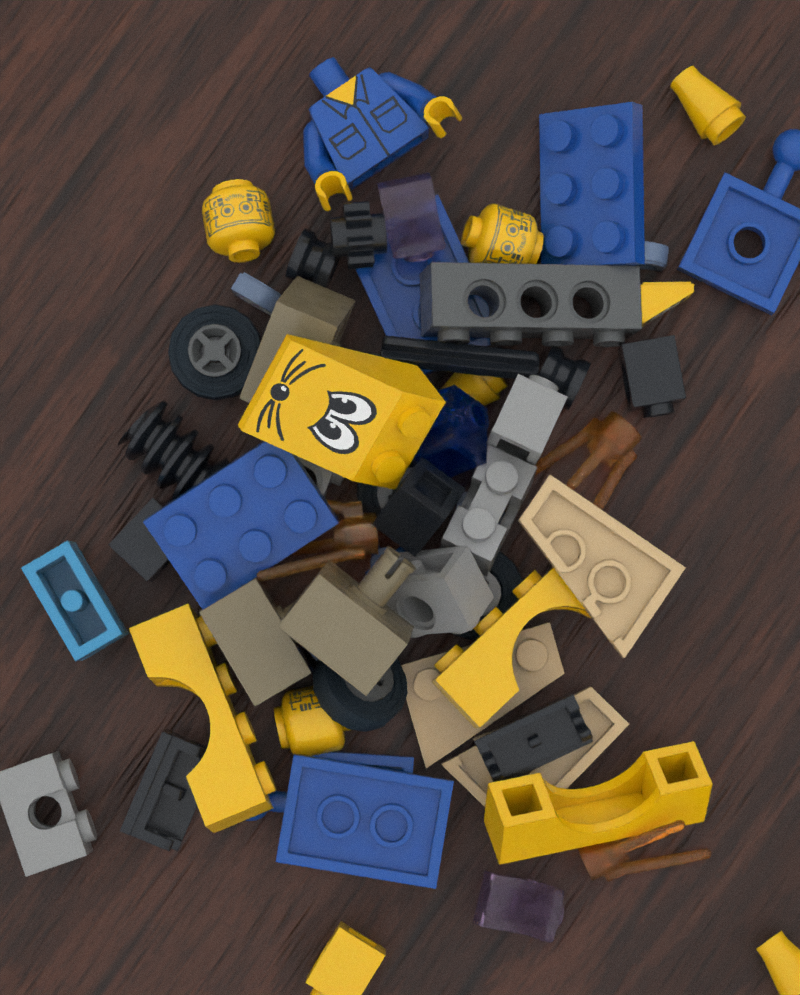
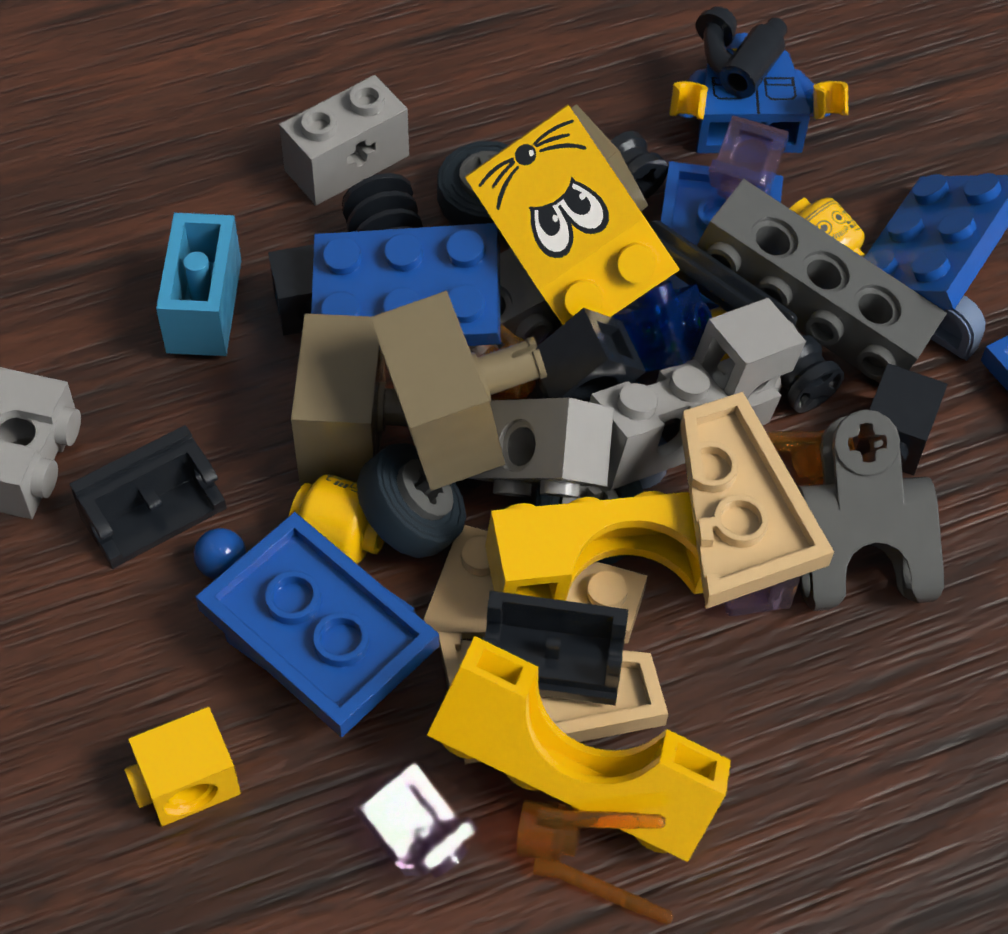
camera: 30 degrees right, 30 degrees down
yellow arch [129,603,276,833] -> none
yellow head [202,179,275,263] -> none
black gear [330,201,387,269] -> none
yellow slope [640,282,694,327] -> none
none -> light grey brick [279,75,409,206]
none -> black plant [695,6,788,98]
none -> dark grey piece [797,410,944,611]

